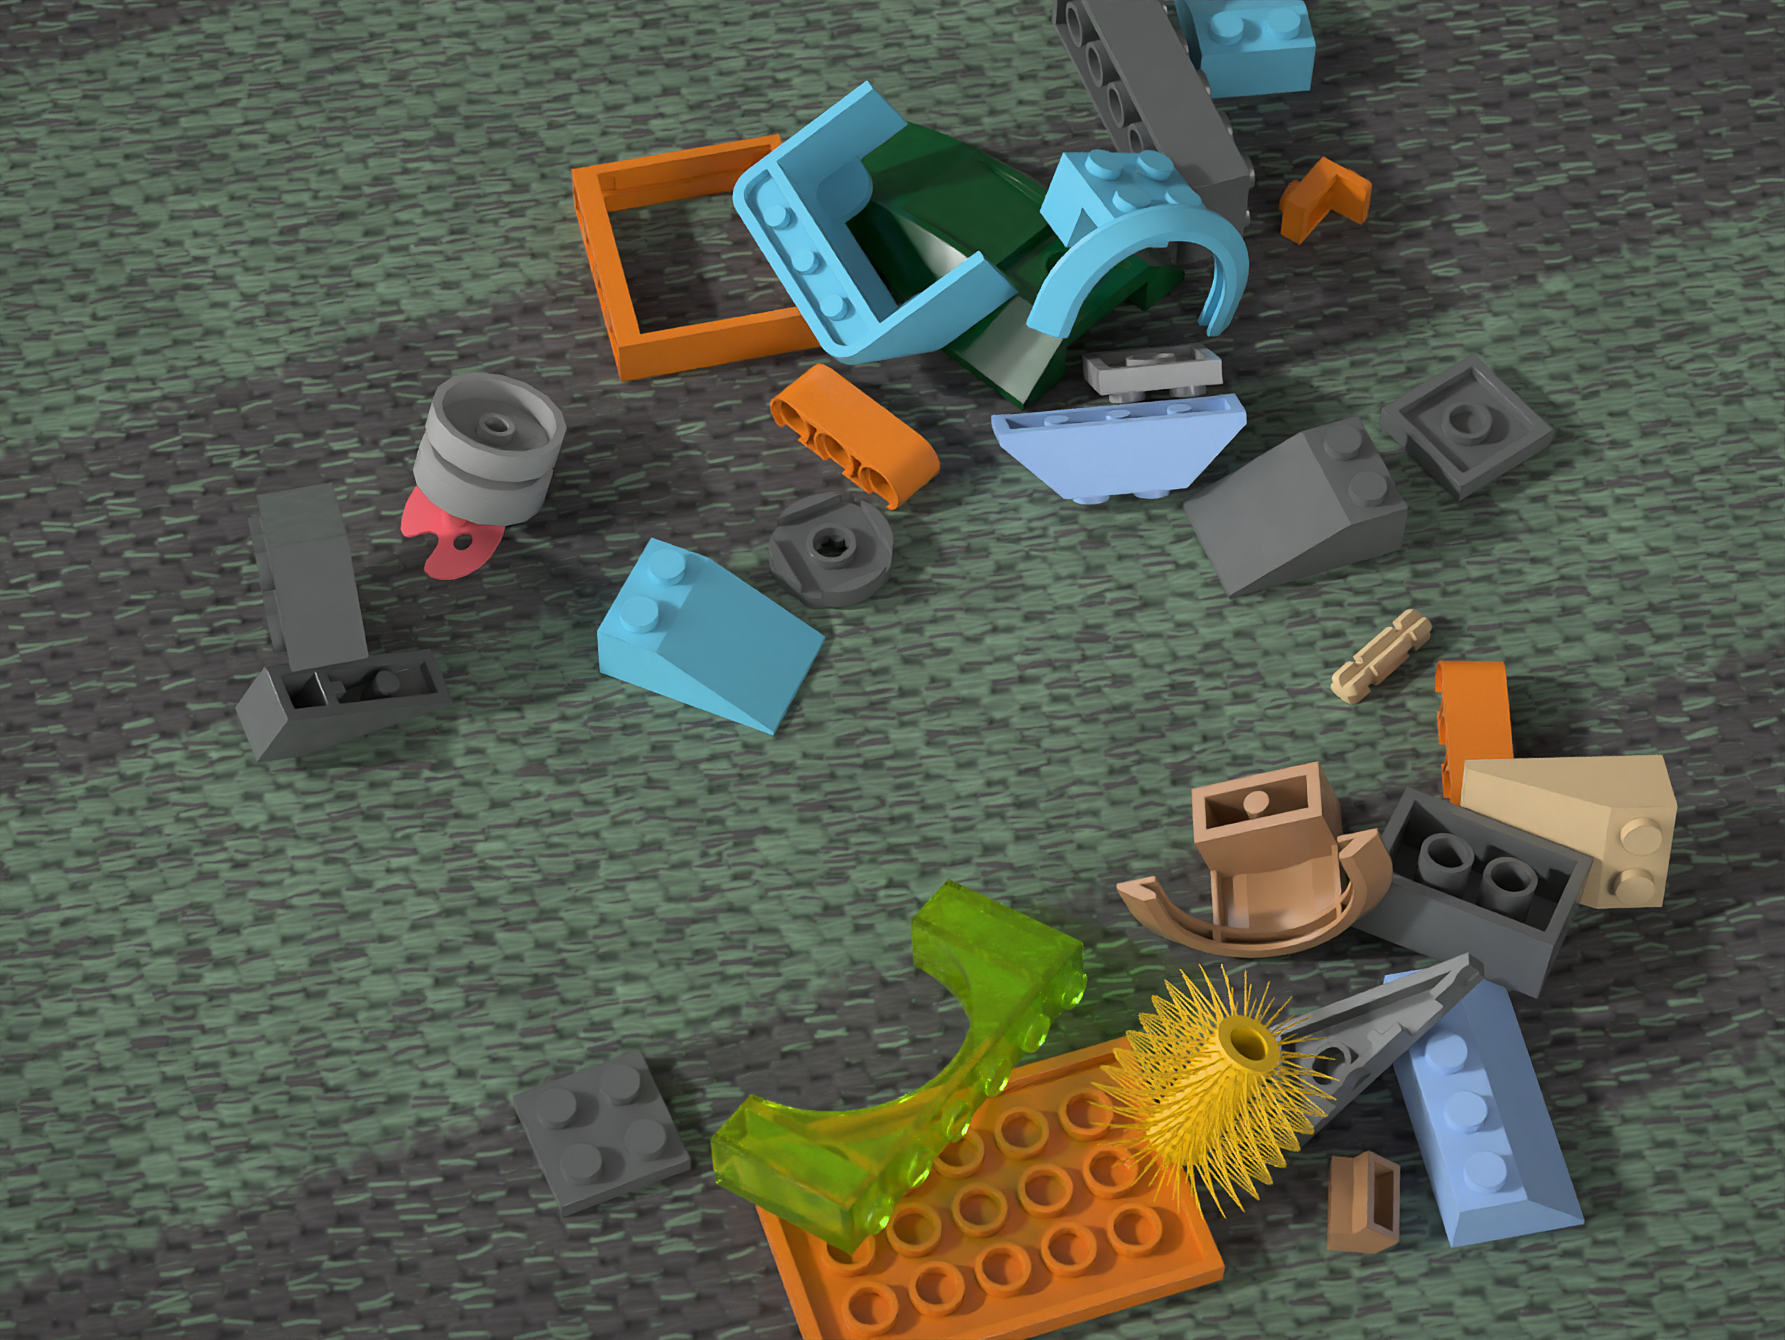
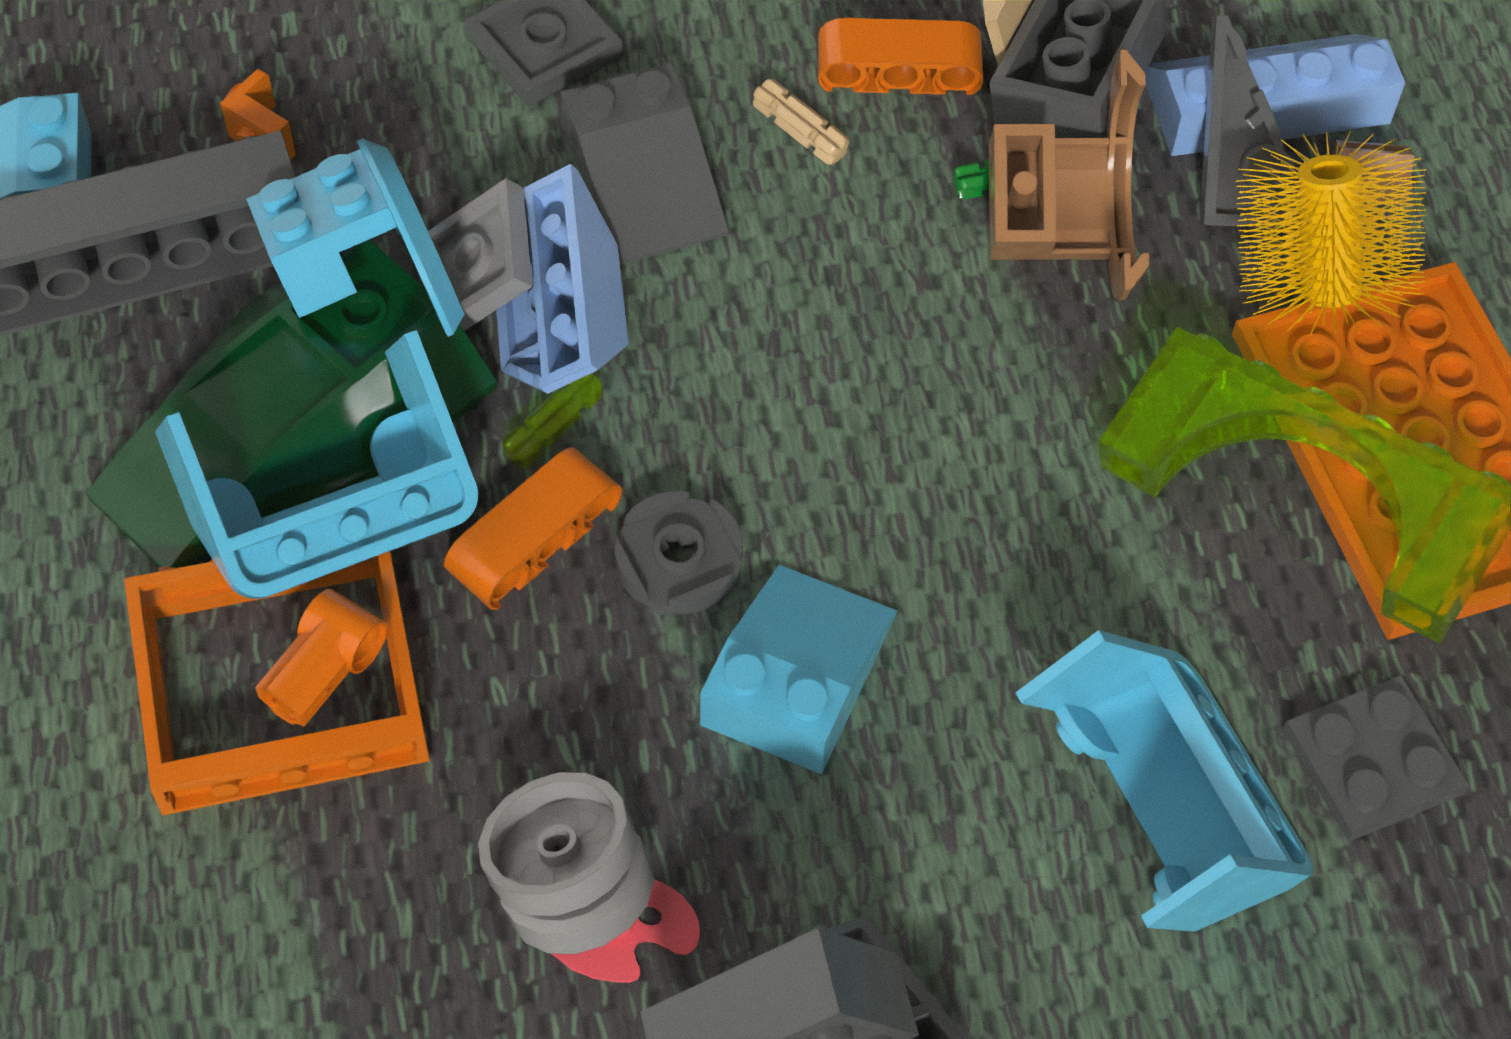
camera: 90 degrees left, 5 degrees up
none -> orange piece [255,589,388,727]
none -> clear neon green axle [502,373,603,468]
none -> medium azure windscreen [1016,630,1314,932]

